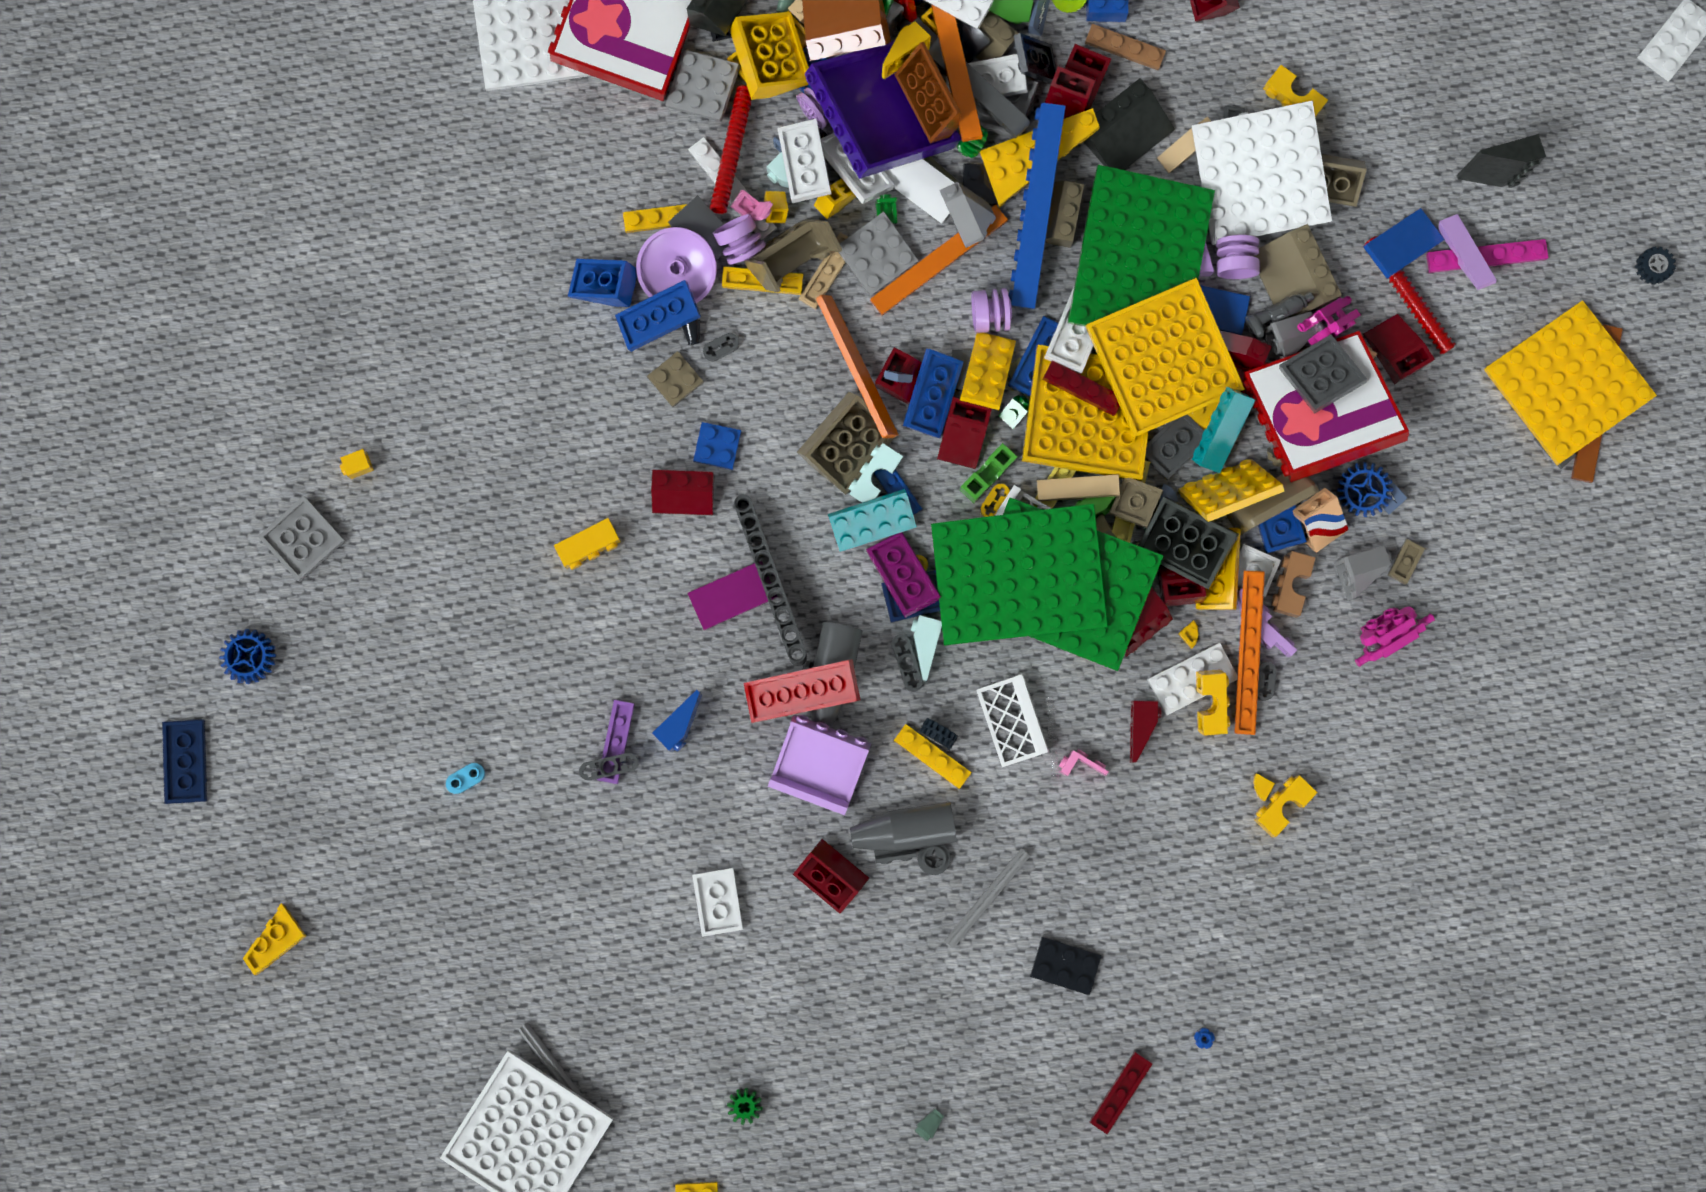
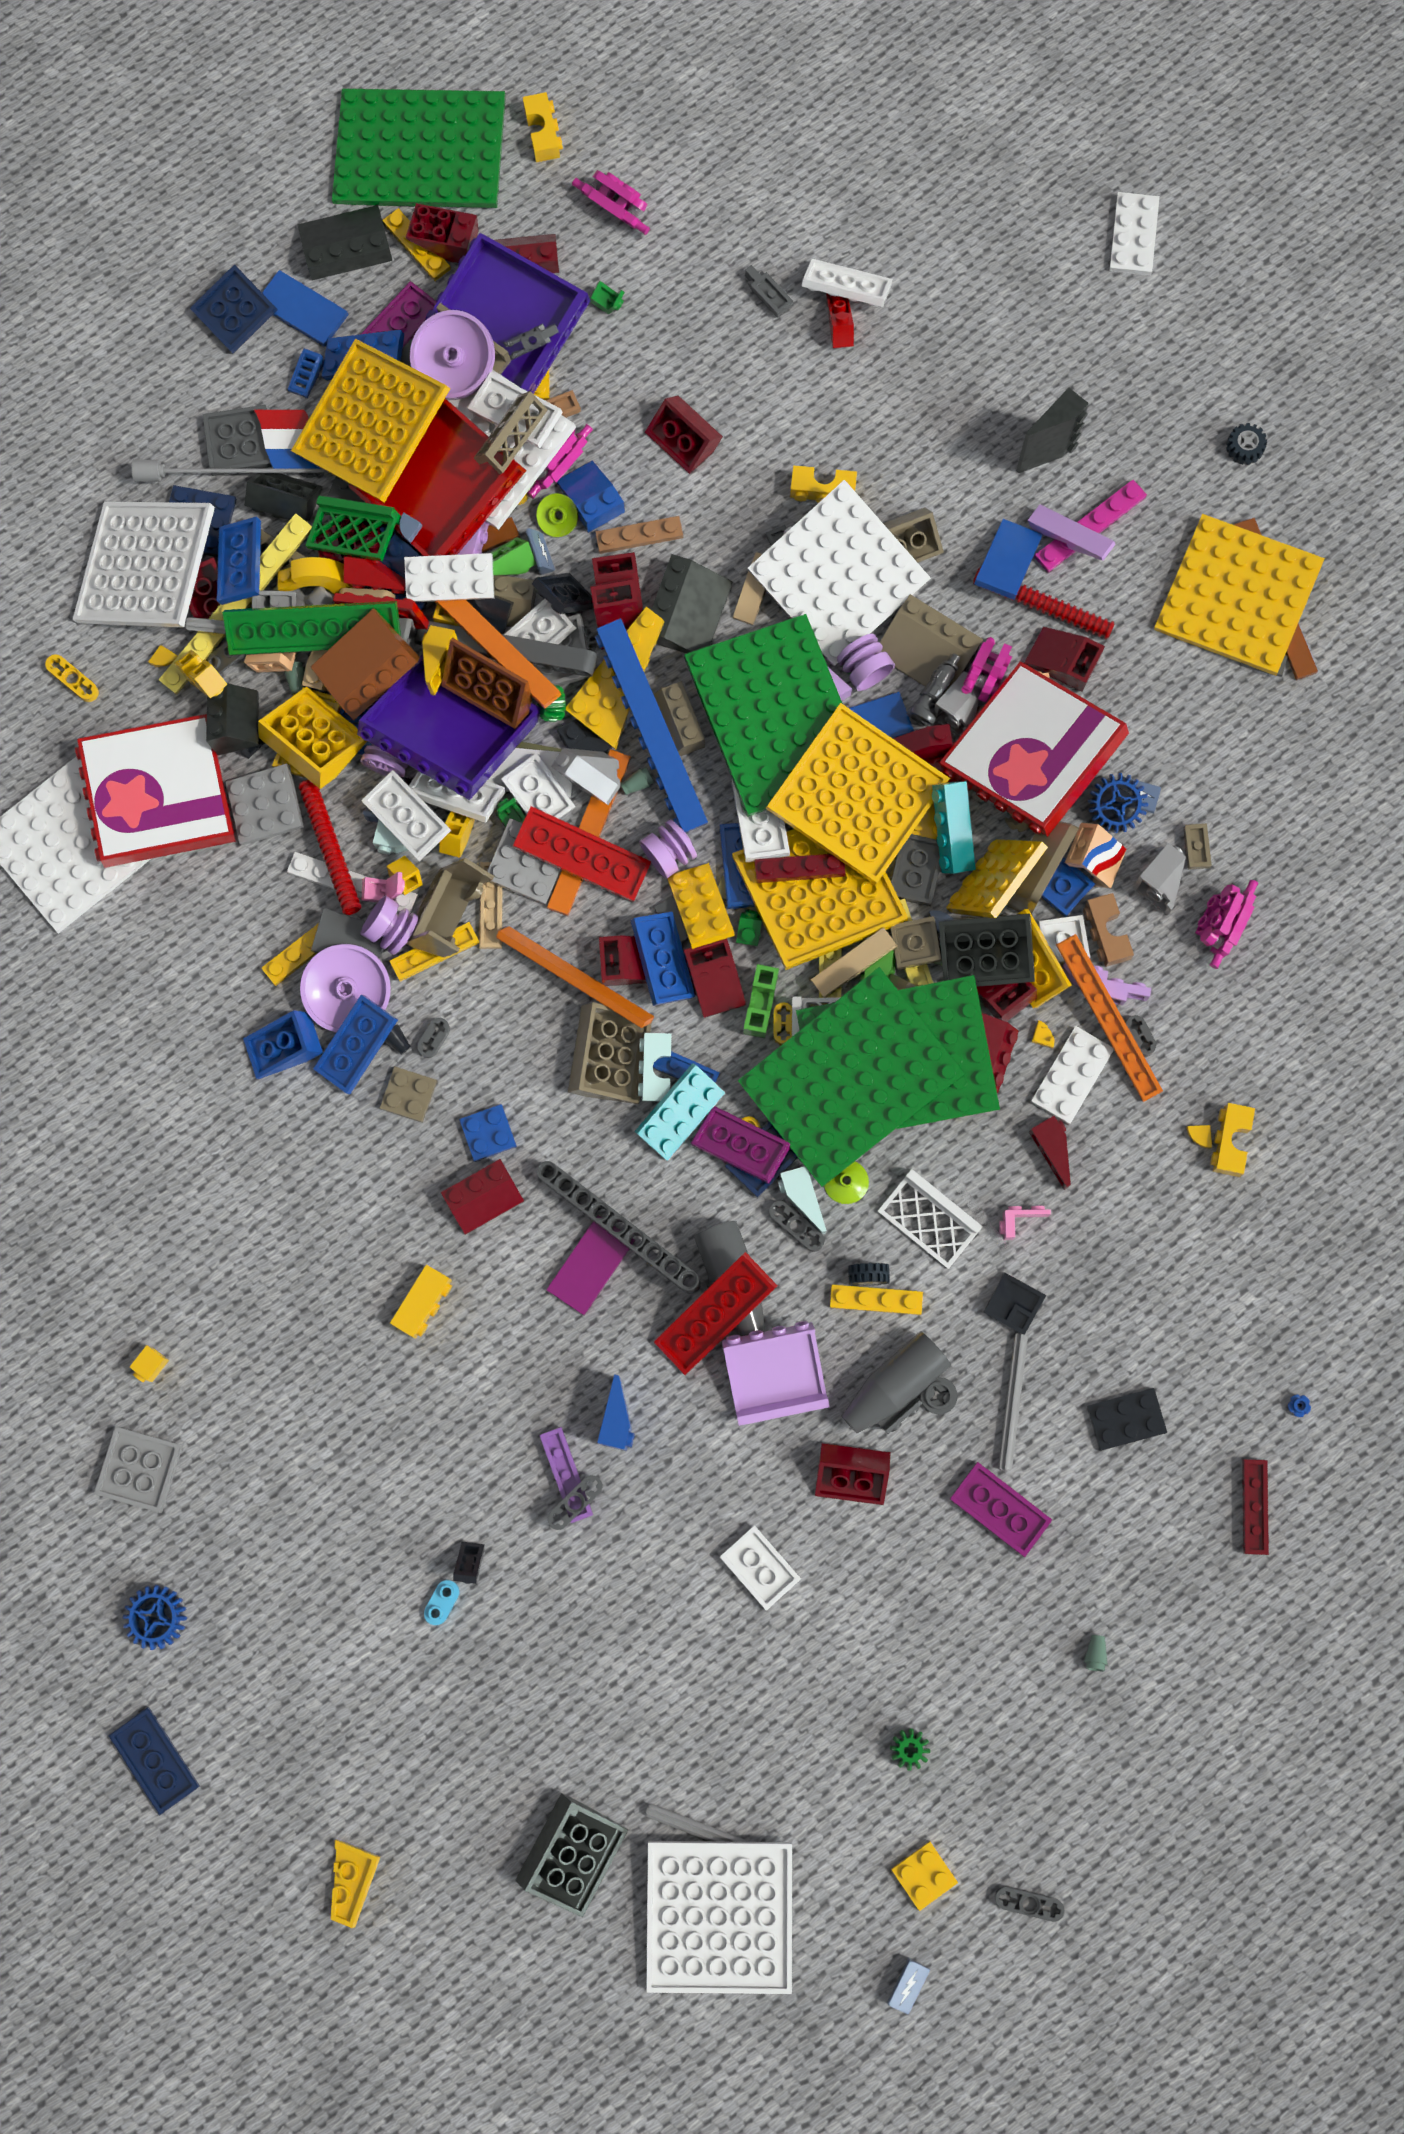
camera: 25 degrees left, 5 degrees down
sand blue tile [884,370,913,383] -> none
yellow arch [1196,669,1230,736] -> none
dark grey plate [1279,334,1367,414] -> none
none -> black tile [453,1542,485,1584]
none -> white plate [501,753,576,819]
none -> red plate [512,806,651,902]
none -> pearl dark grey slope [515,1793,628,1918]
none -> sand green cone [620,767,654,795]
none -> lime dish [824,1161,869,1204]
none -> magenta plate [950,1462,1052,1557]
none -> black plate [983,1272,1046,1335]

